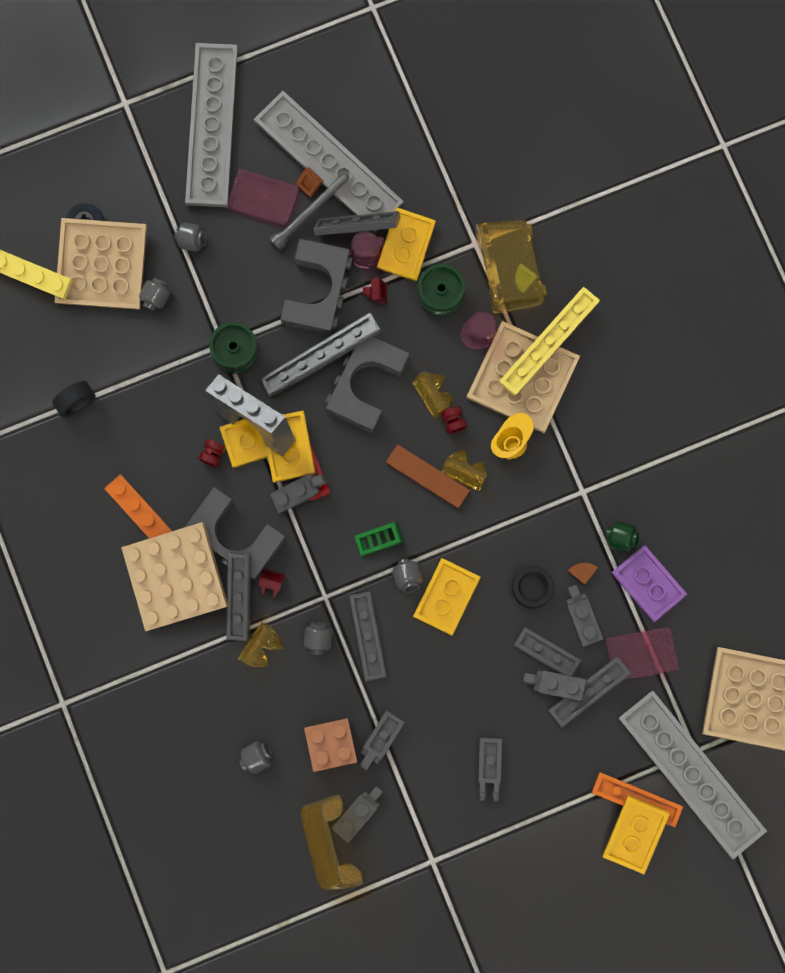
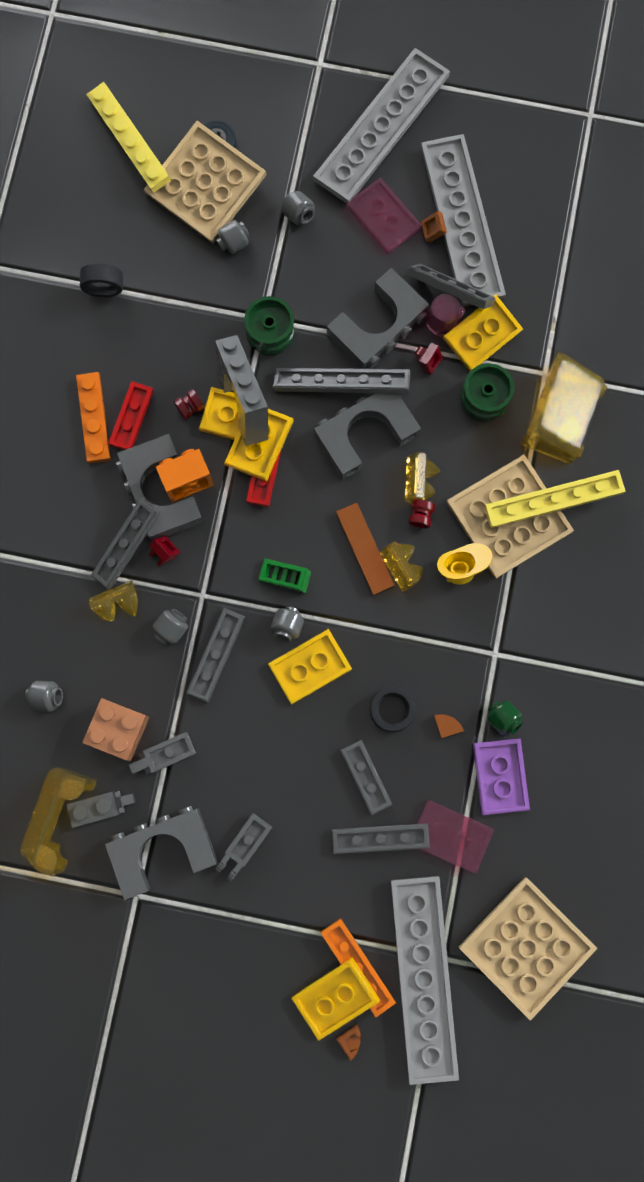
camera: 30 degrees right, 0 degrees up
tan plate [121,522,229,631] -> none
dark grey piece [269,173,349,251] -> none
dark grey hinge [270,474,329,513] -> none
clear pink hat [461,311,497,349] -> none
dark grey hinge [523,671,587,702] -> none
dark grey hinge [566,585,603,647] -> none
none -> dark grey arch [105,806,218,900]
none -> red plate [108,381,154,450]
none -> orange brick [156,449,214,503]
none -> dark orange tile [336,1023,361,1061]

